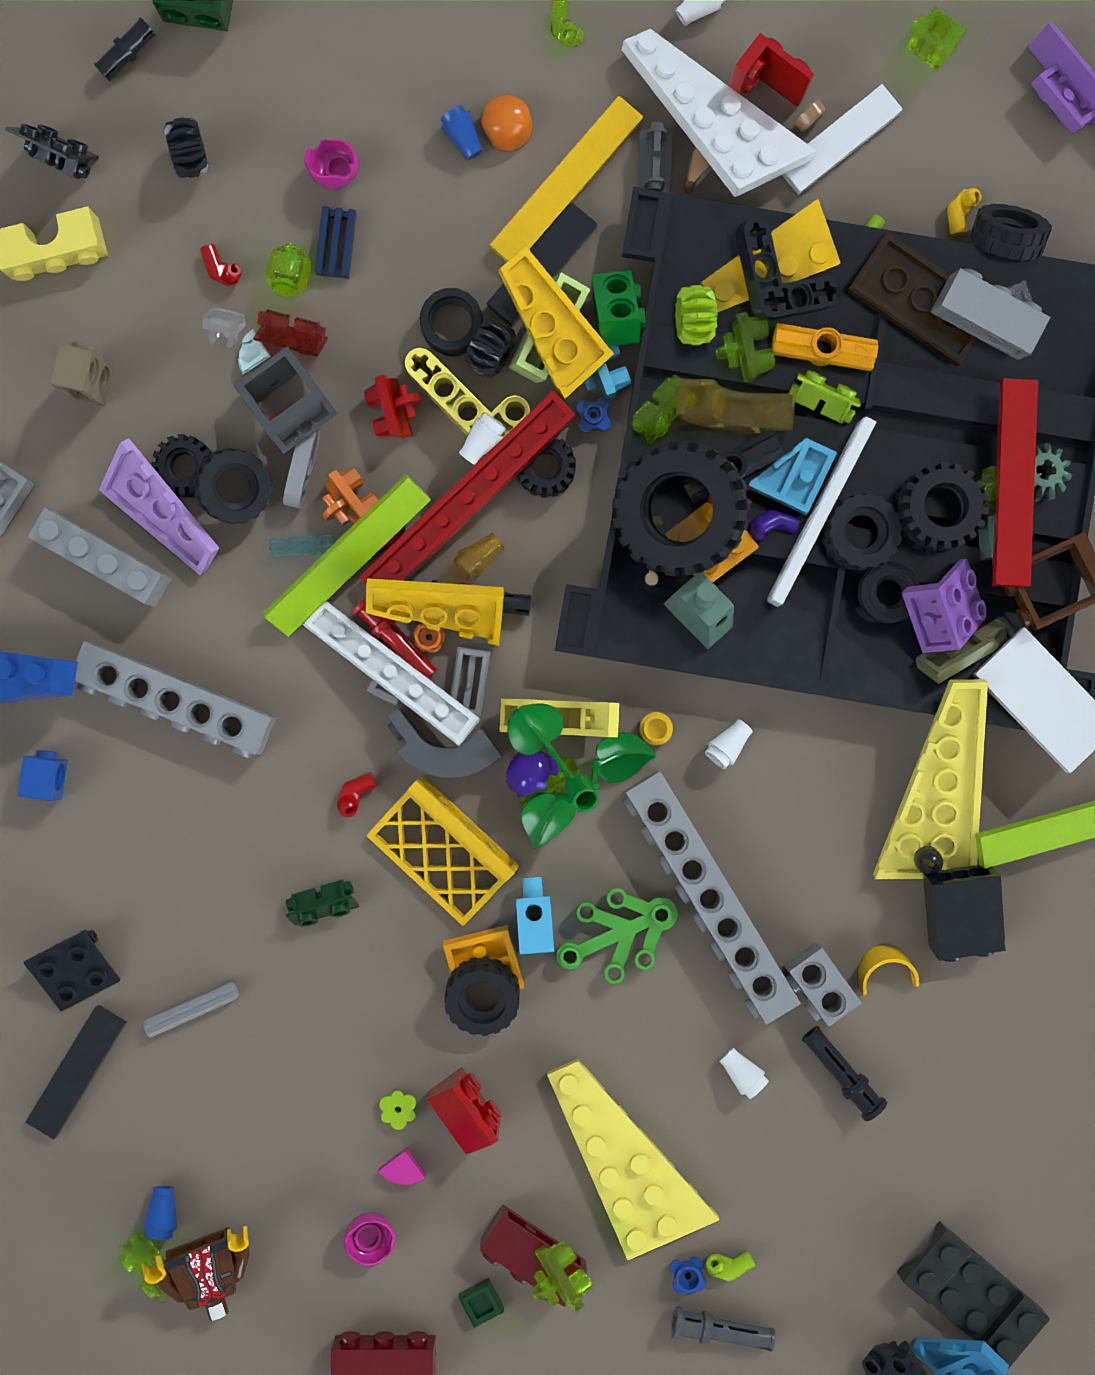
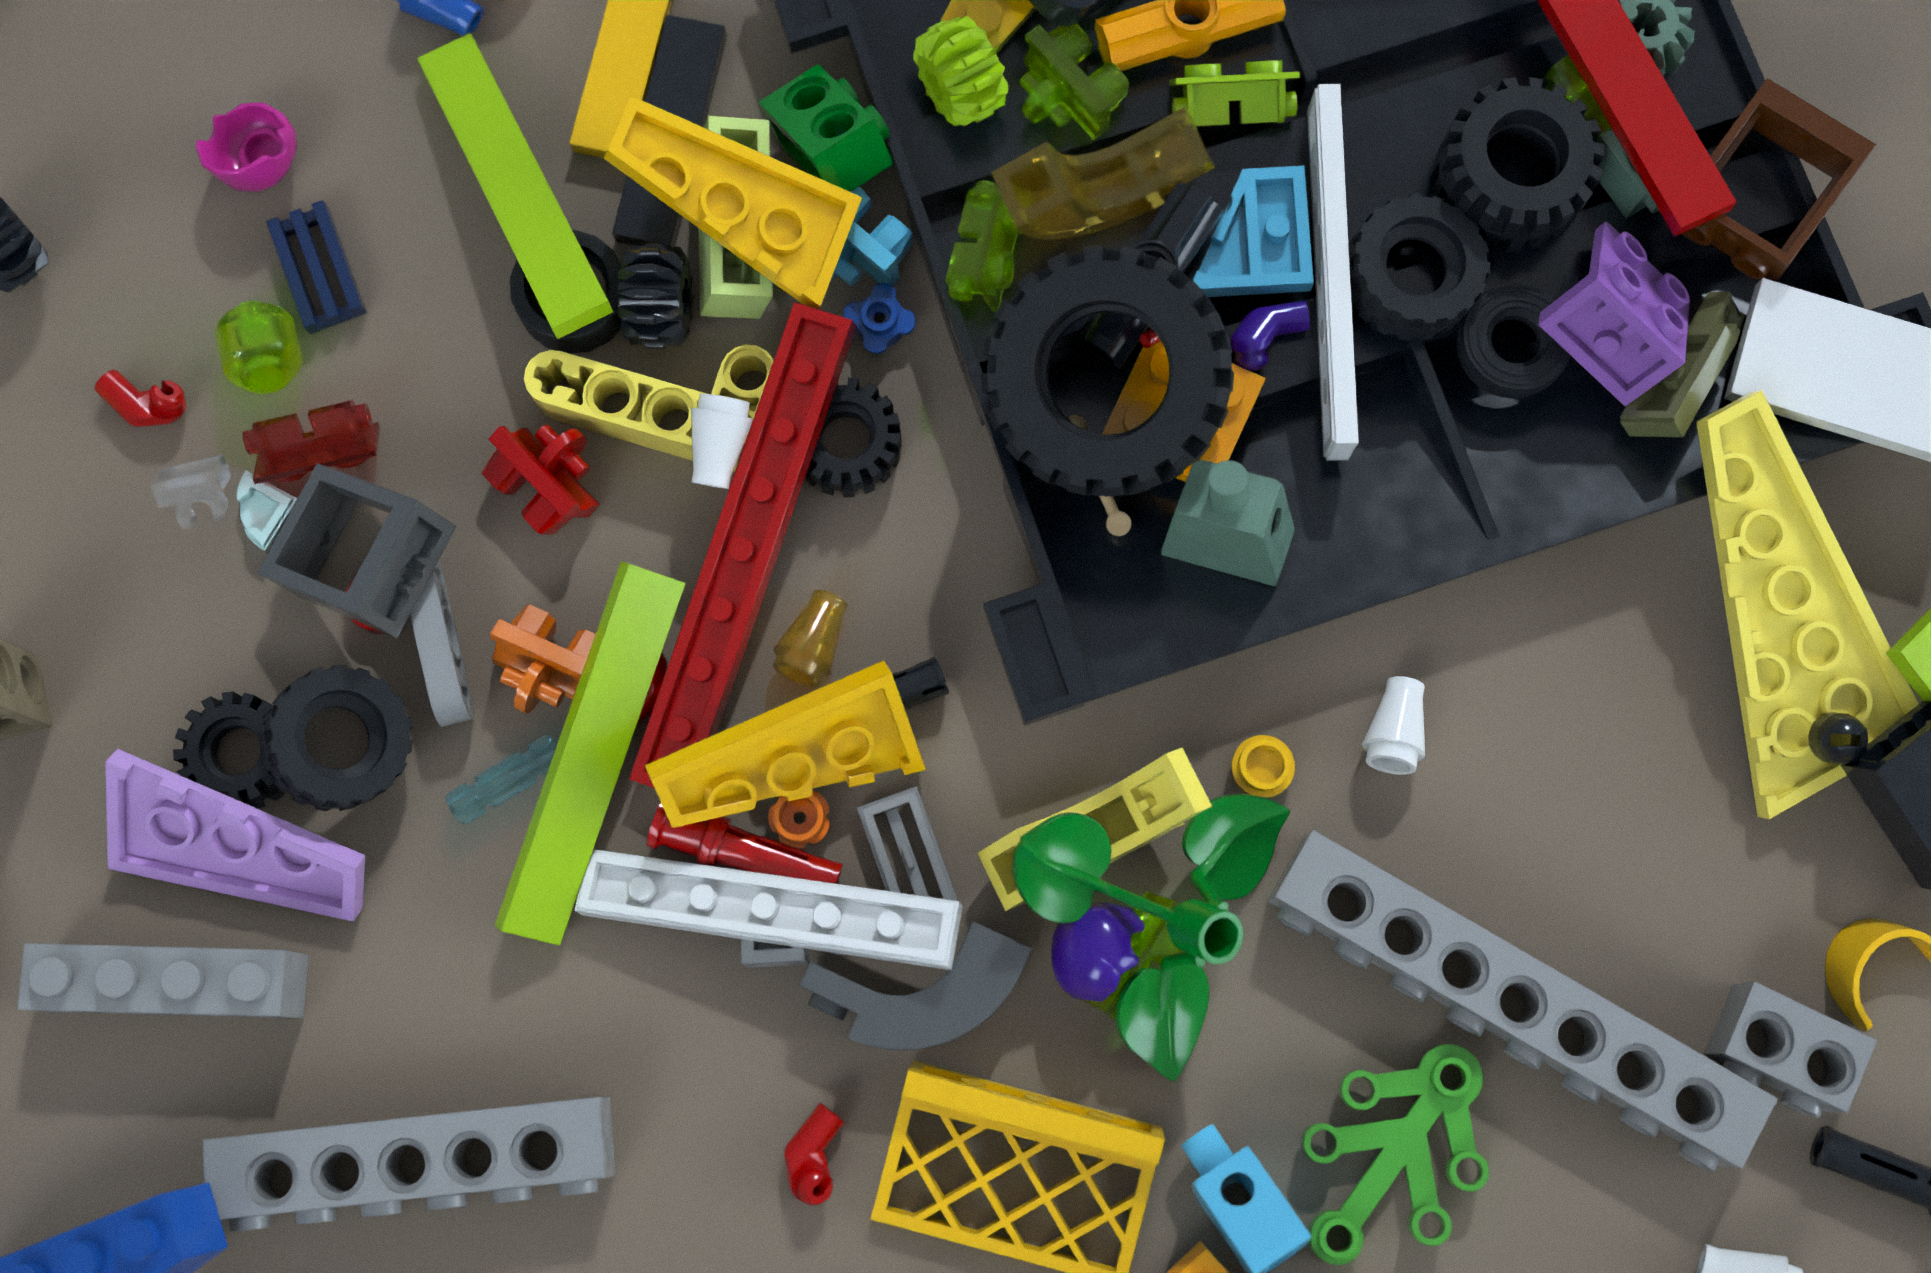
camera: 25 degrees left, 10 degrees down
none -> lime tile [417,33,614,339]

